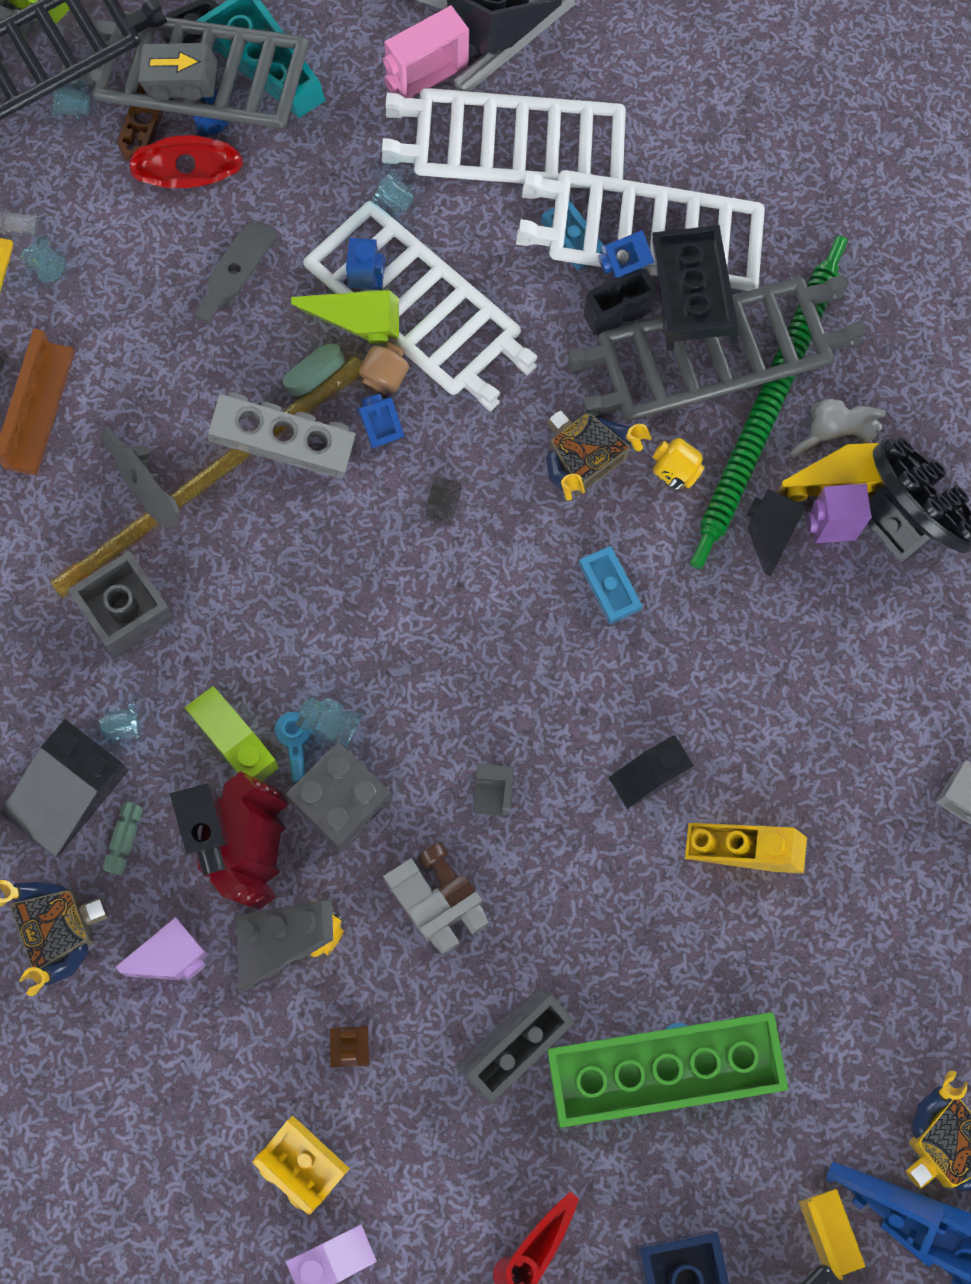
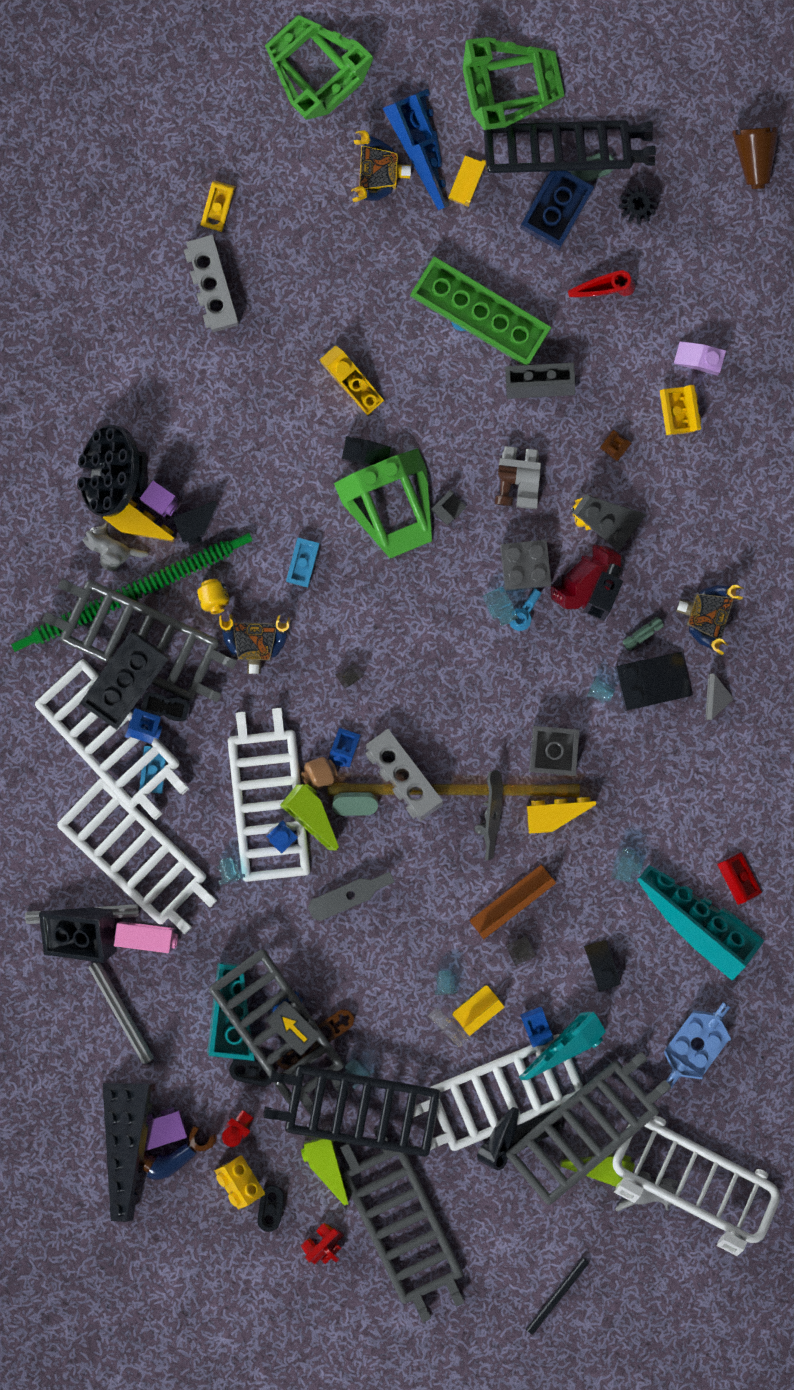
camera: 135 degrees left, 15 degrees up
lavender slope [116,917,209,980] -> none
red piece [129,135,243,188] -> none
lime slope [184,686,279,781] -> none
none -> bright green windscreen [334,448,432,559]
none -> yellow slope [526,797,596,834]

